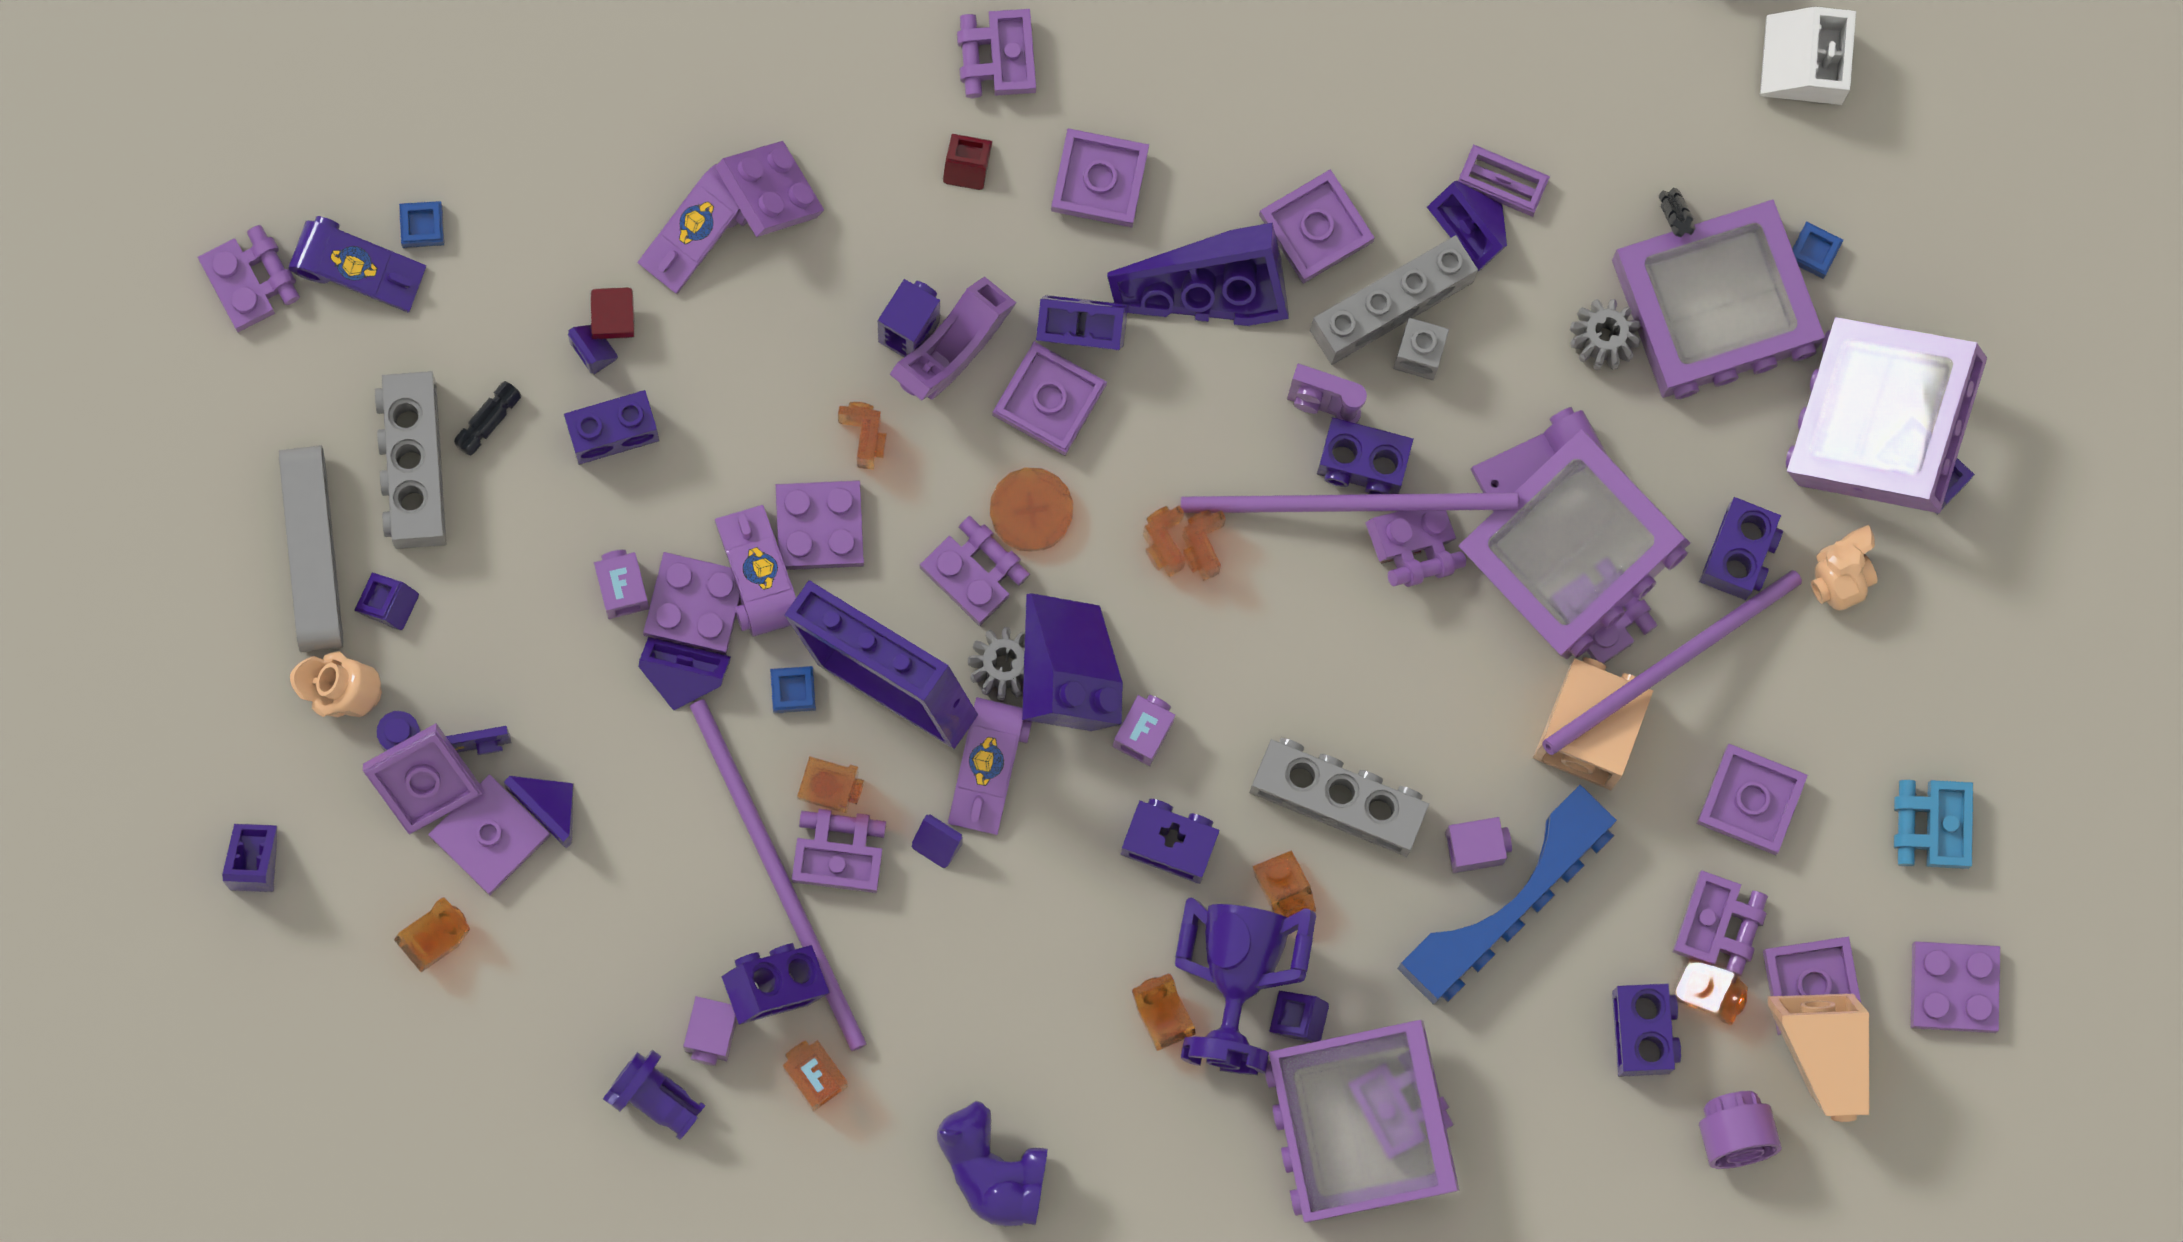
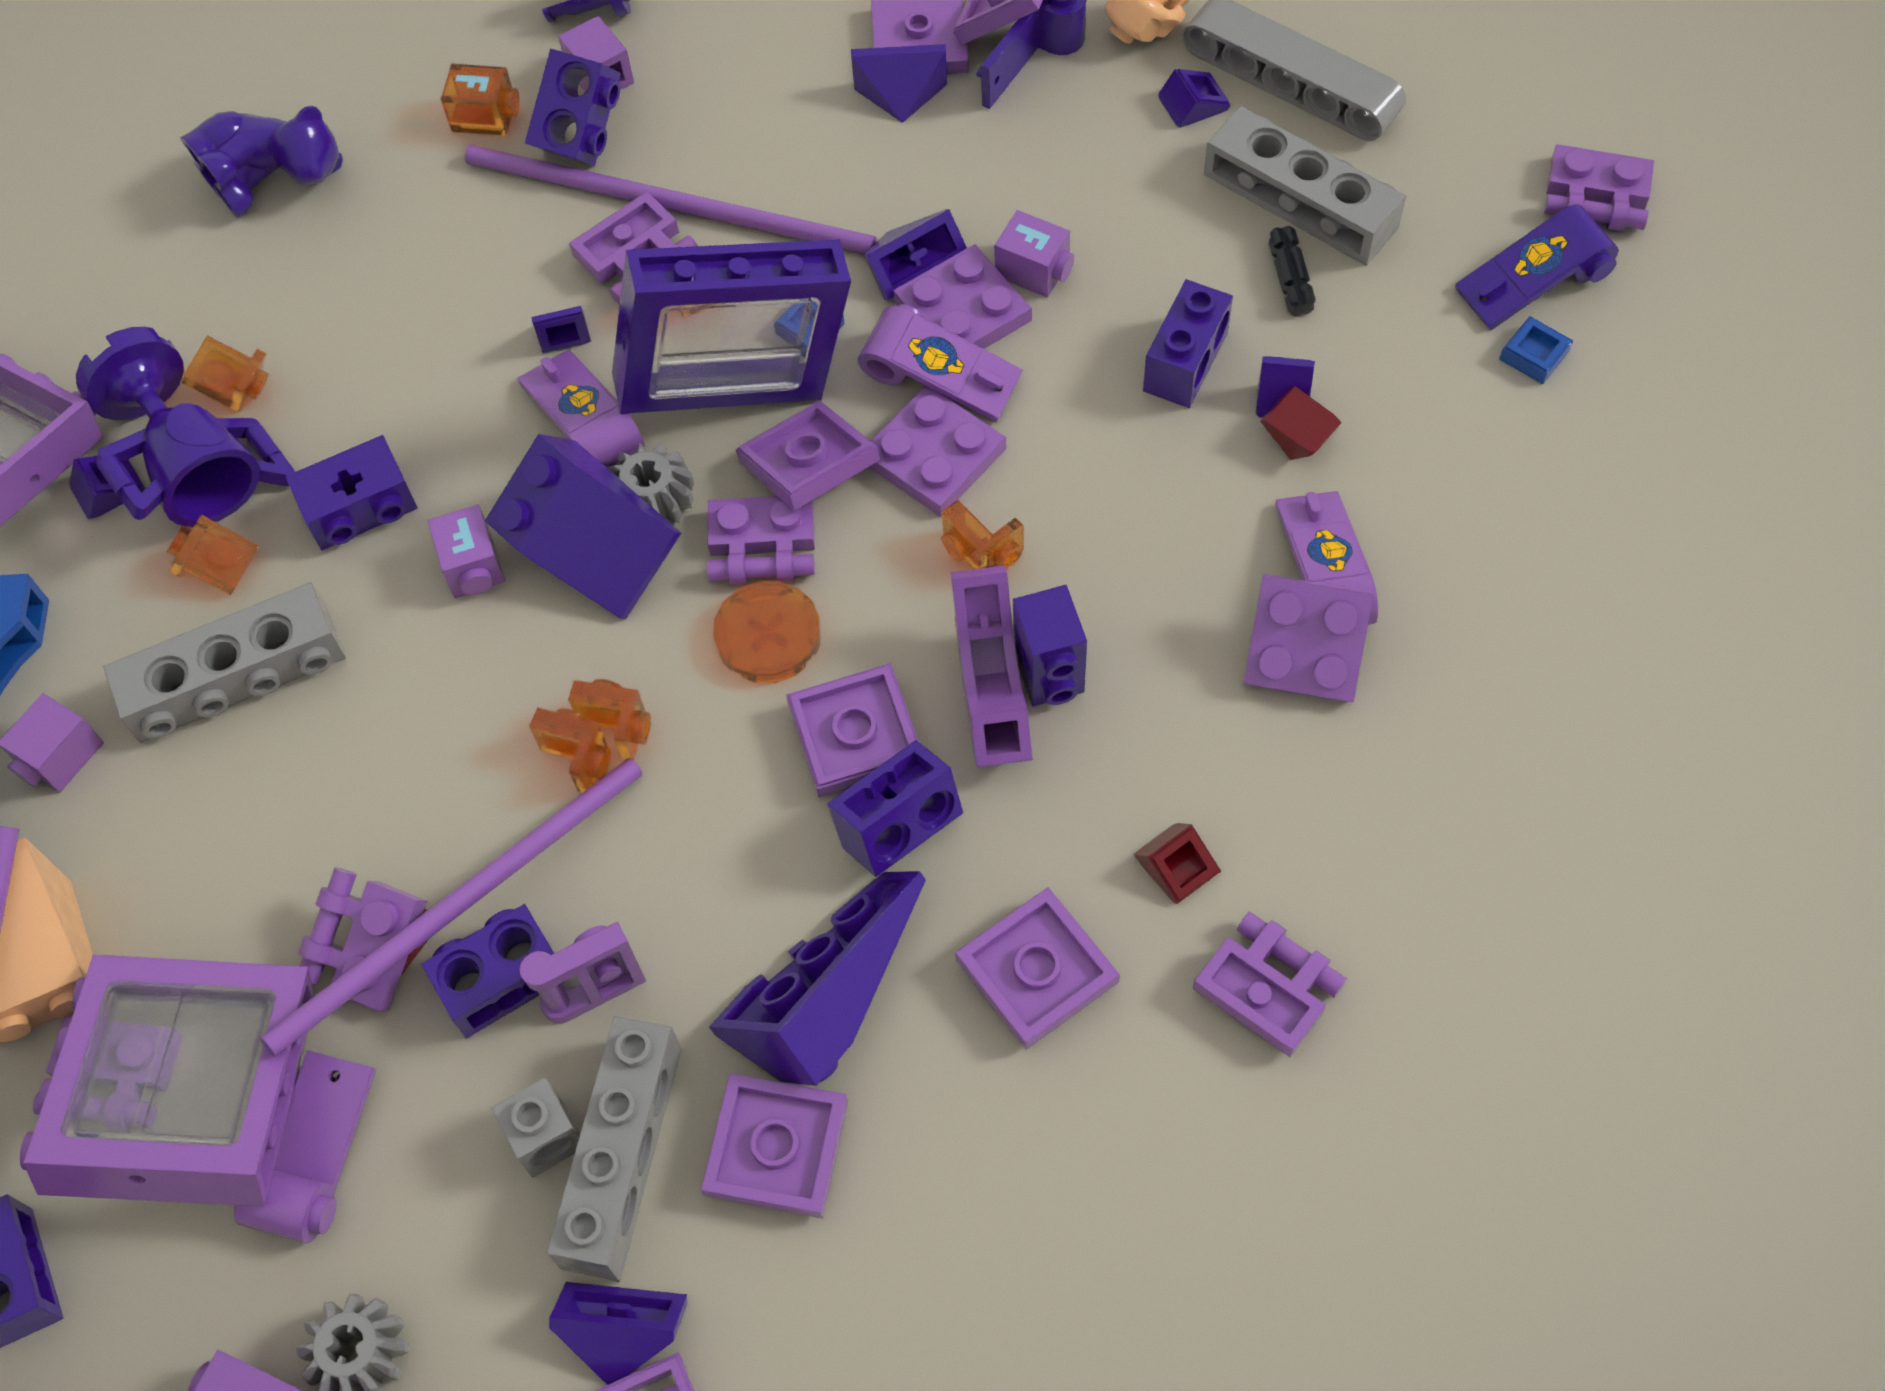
camera: 145 degrees right, 15 degrees down
none -> medium lavender plate [736,401,880,511]

